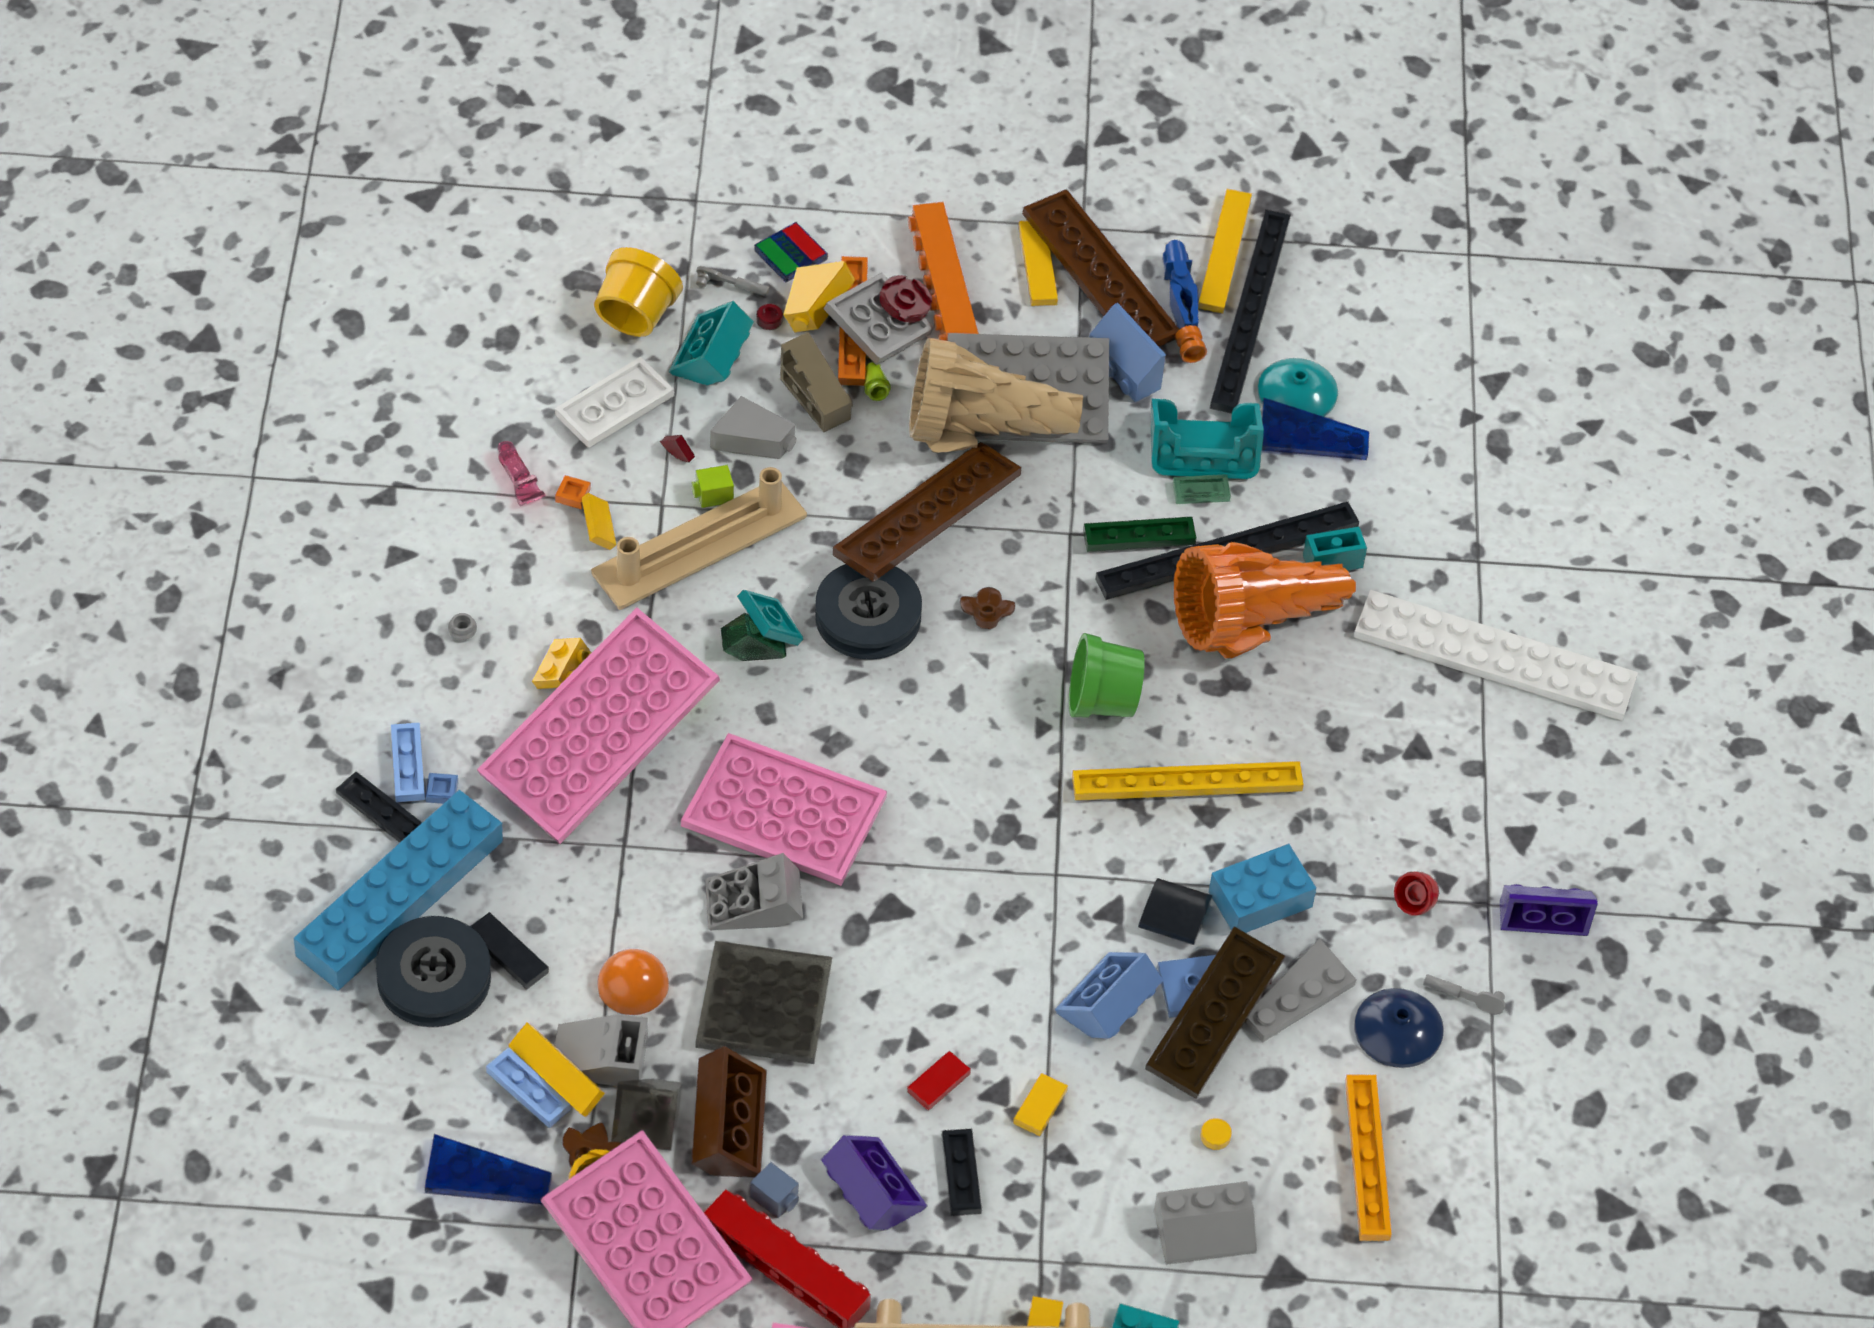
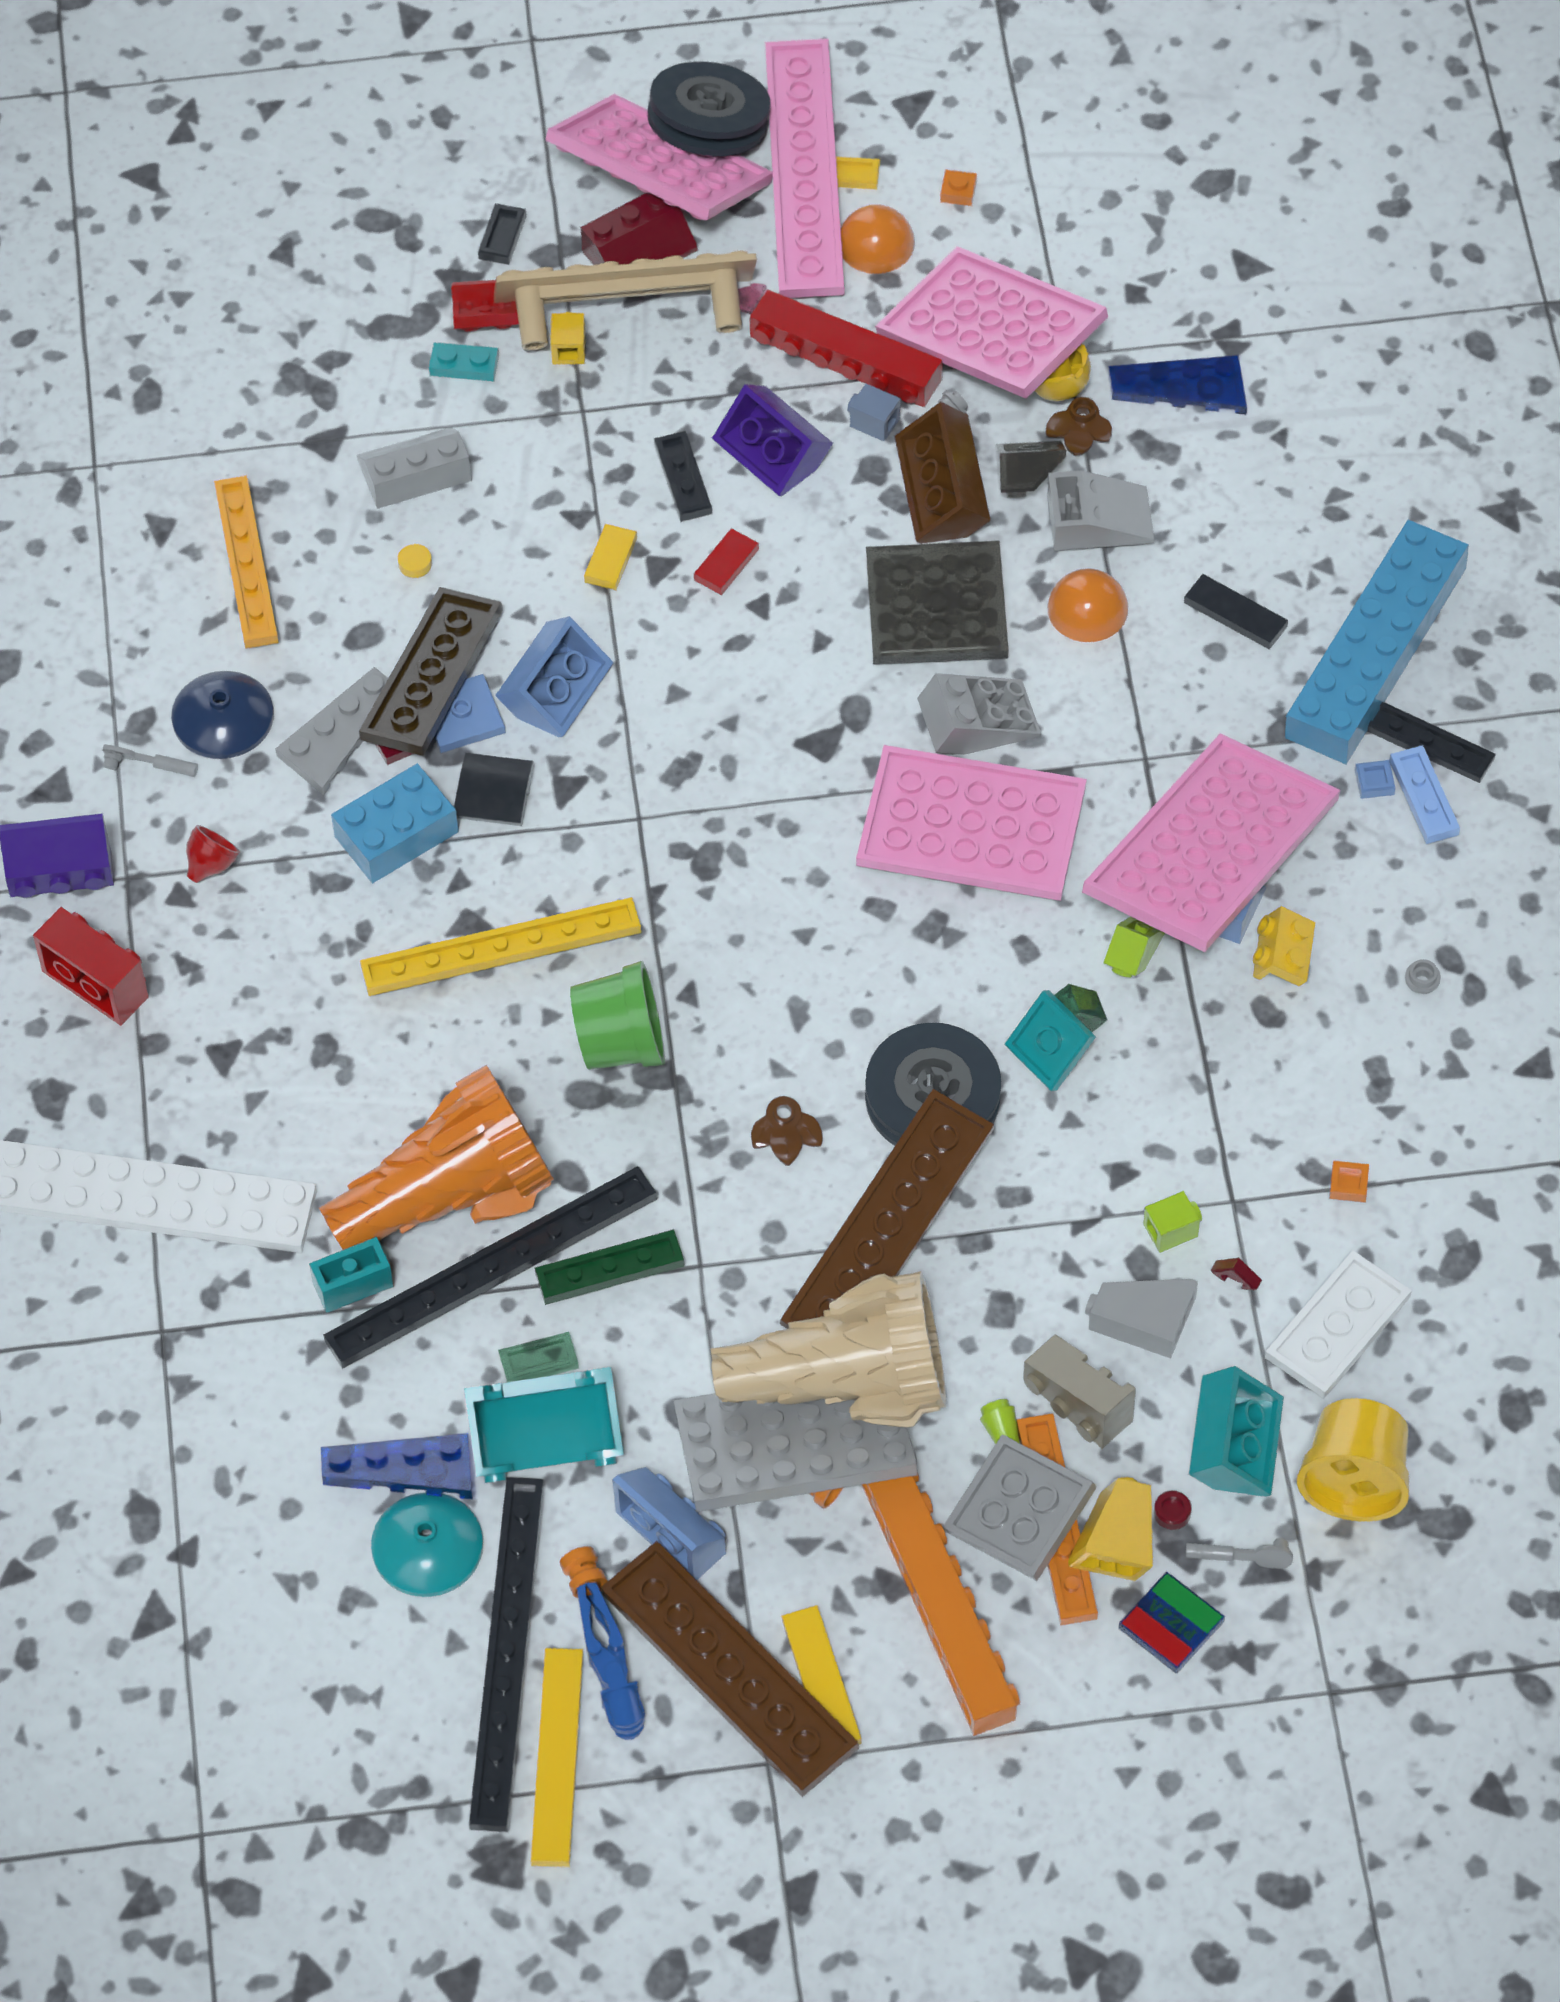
camera: 175 degrees right, 5 degrees up
black wheel [376,916,491,1027] -> none
light blue plate [486,1048,572,1128] -> none
clear pink piece [497,441,545,506] -> none
yellow tile [508,1022,605,1117] -> none
yellow tile [582,493,617,550] -> none
tan piece [591,467,807,610] -> none
dark red tile [879,275,932,323] -> none
none -> red brick [33,907,149,1026]
none -> light grey plate [938,390,968,414]

